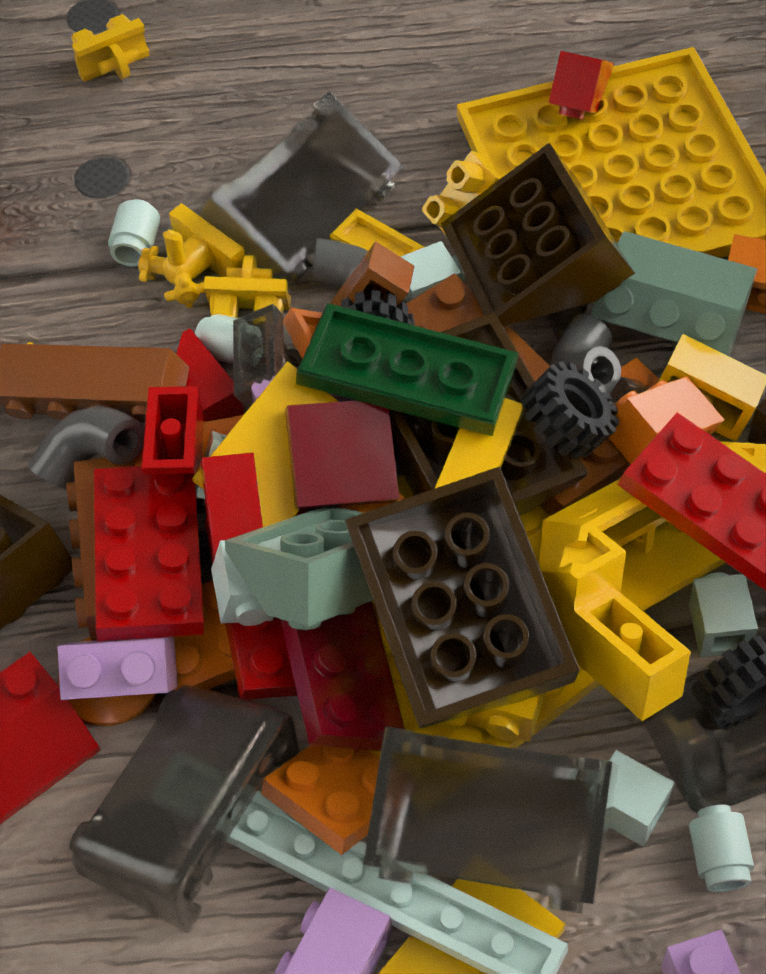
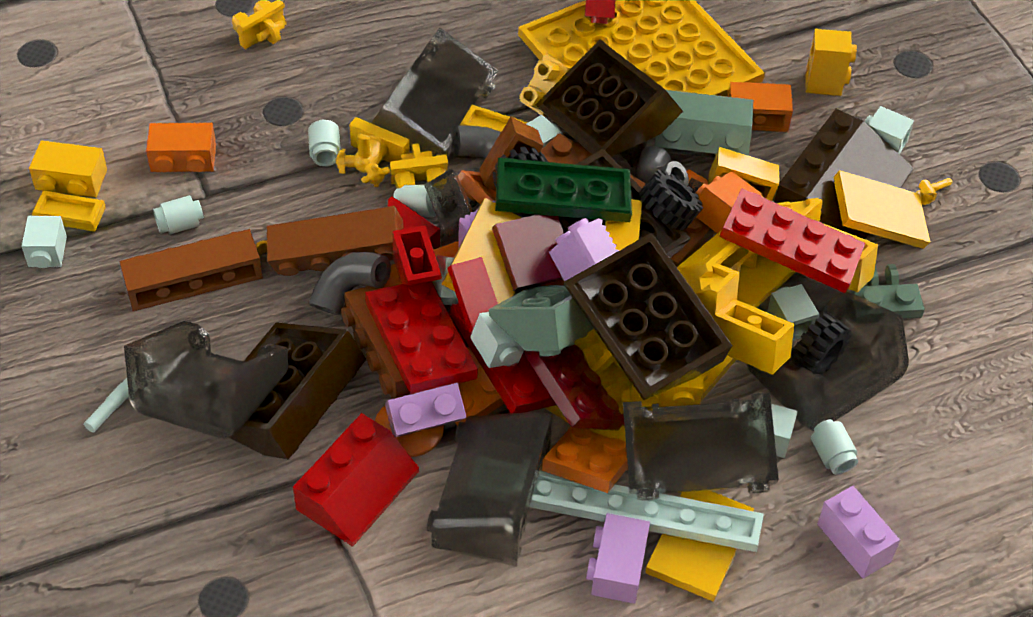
camera: 20 degrees left, 5 degrees down
none -> lavender brick [549,218,619,281]

